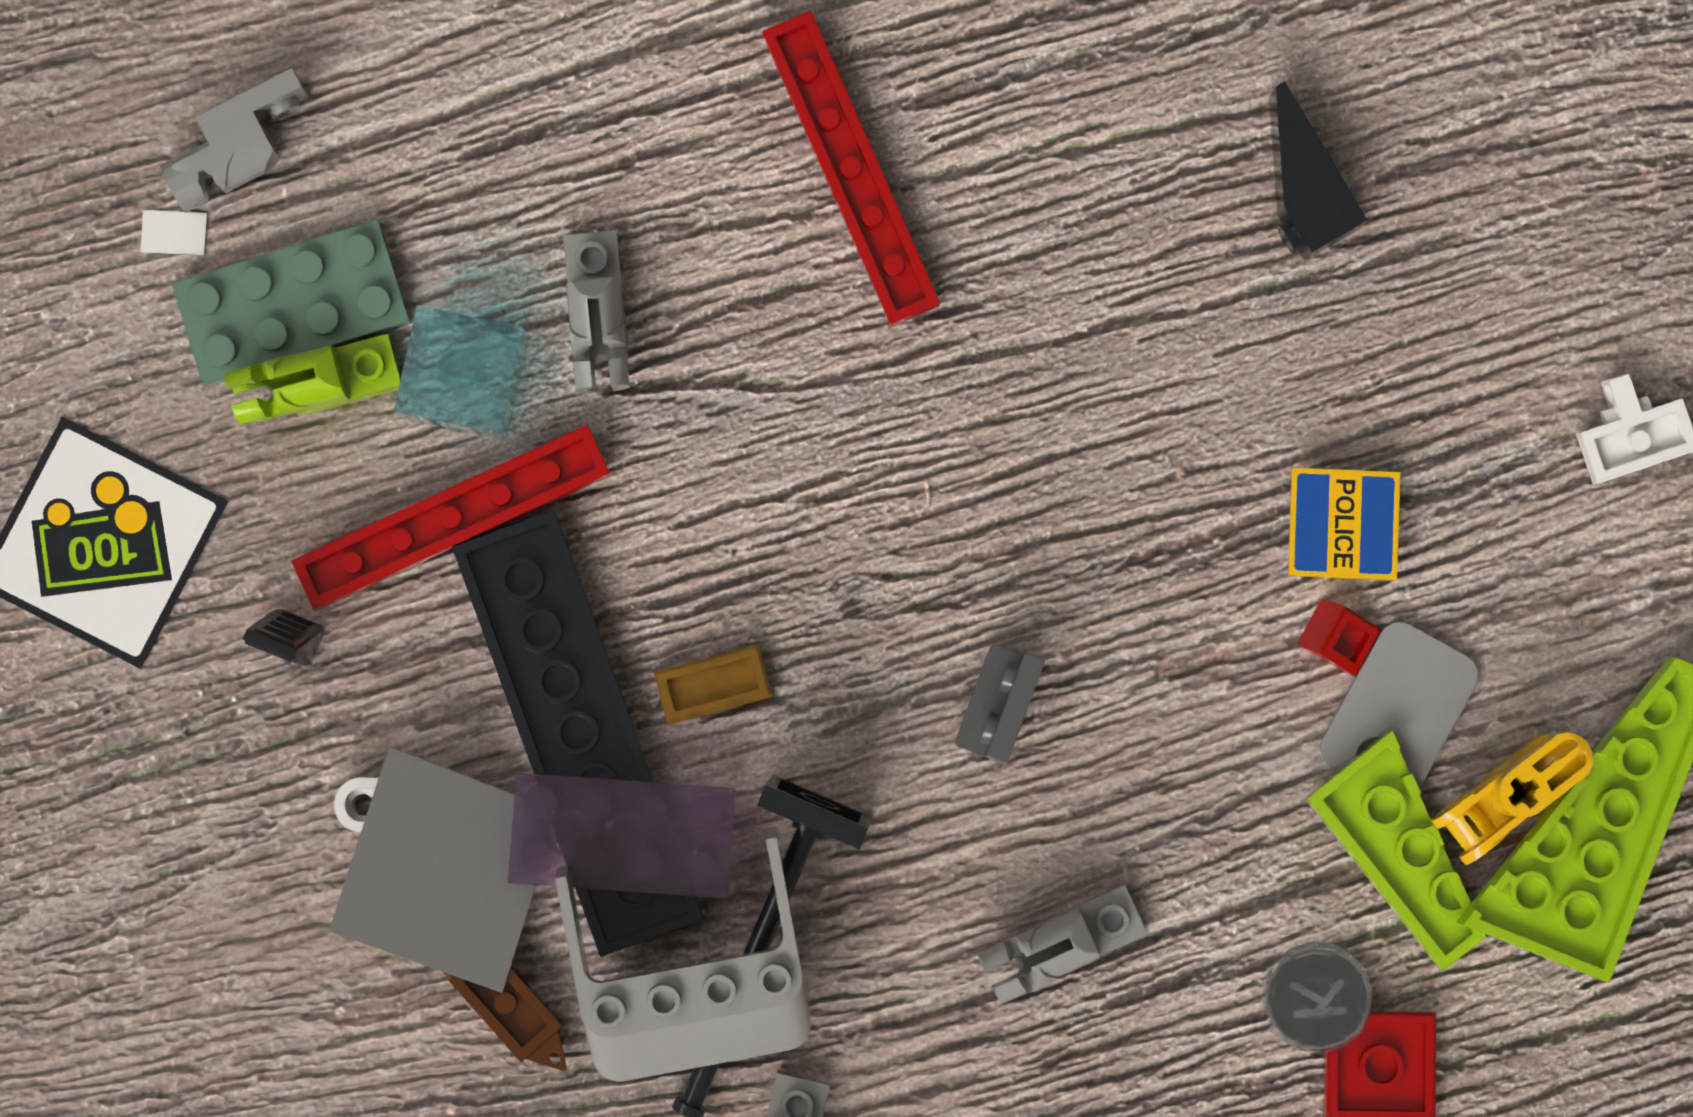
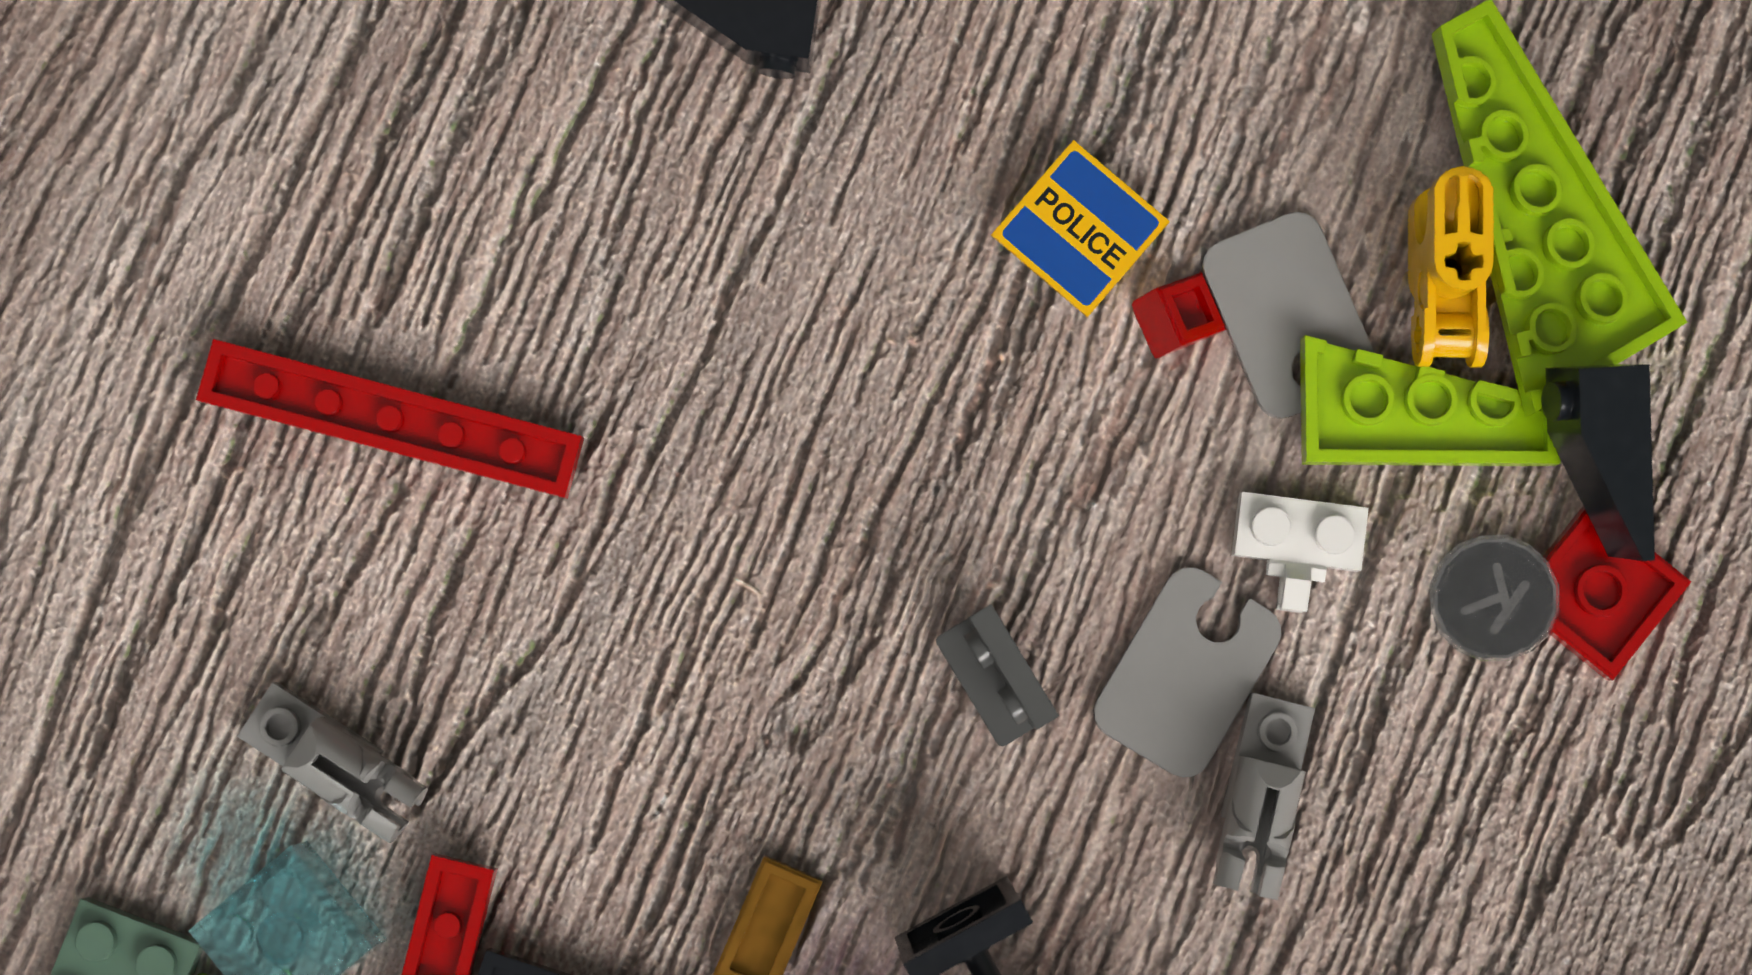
camera: 50 degrees left, 0 degrees up
none -> light grey piece [1093,567,1281,778]
none -> white hinge [1231,492,1369,613]
none -> black slope [1541,364,1655,561]

